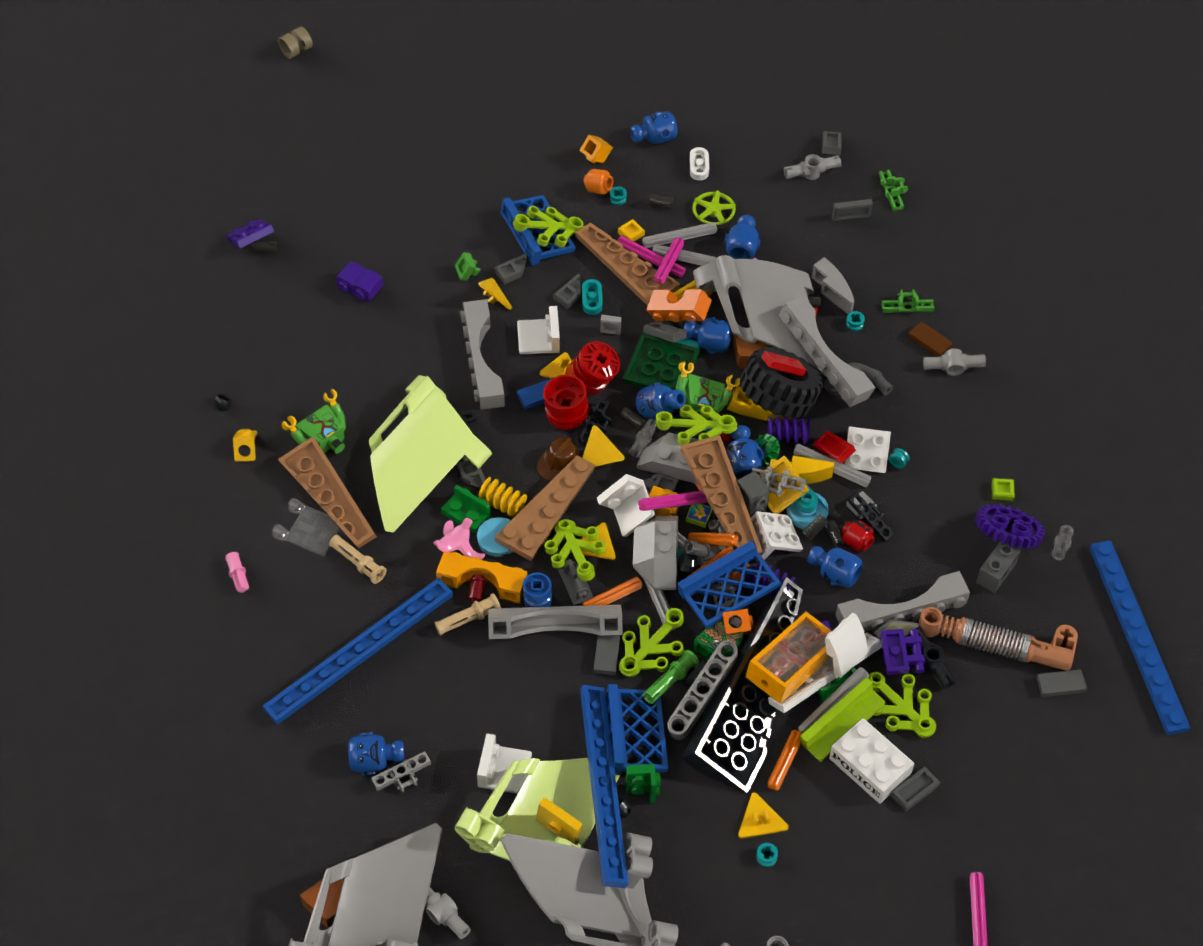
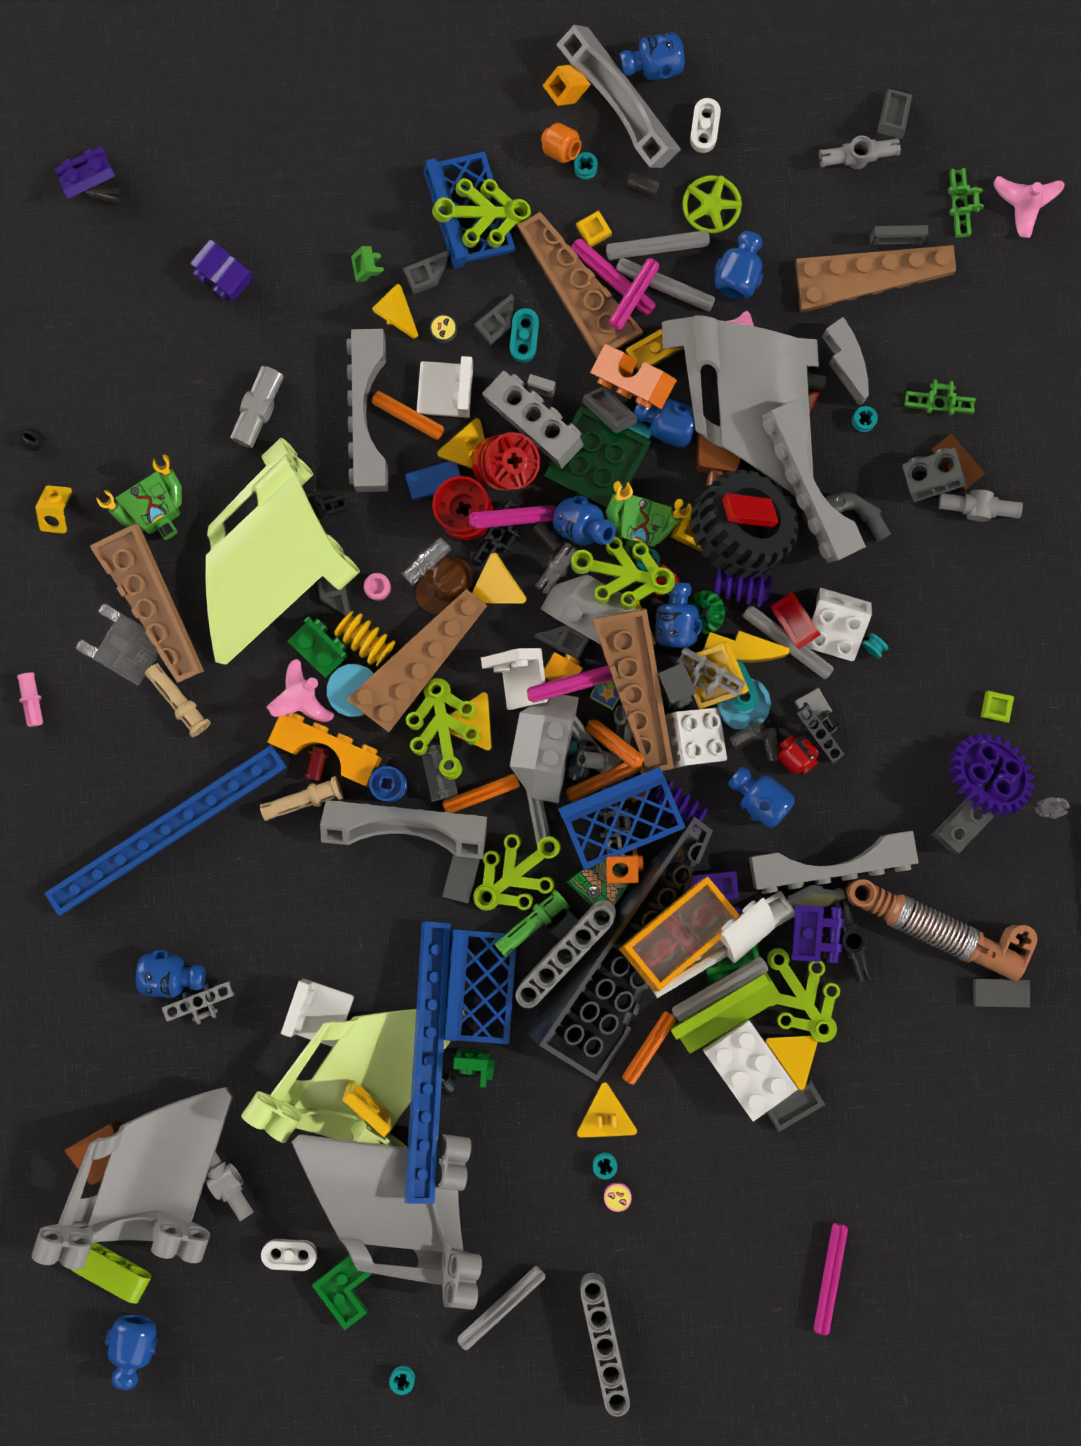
camera: 15 degrees right, 30 degrees up
none -> light grey piece [230,366,284,448]
none -> bright pink tile [364,573,391,601]
none -> orange axle [372,391,444,440]
none -> clear pin [401,537,451,586]
none -> tile [430,315,457,343]
none -> dark pink axle [469,505,557,529]
none -> light grey brick [482,371,584,468]
none -> light grey arch [556,25,681,168]
none -> tile [604,1182,631,1212]
none -> yellow piece [765,1036,818,1091]
none -> medium nougat wing [795,245,956,313]
none -> dark grey brick [902,448,967,502]
none -> bright pink piece [994,176,1064,238]

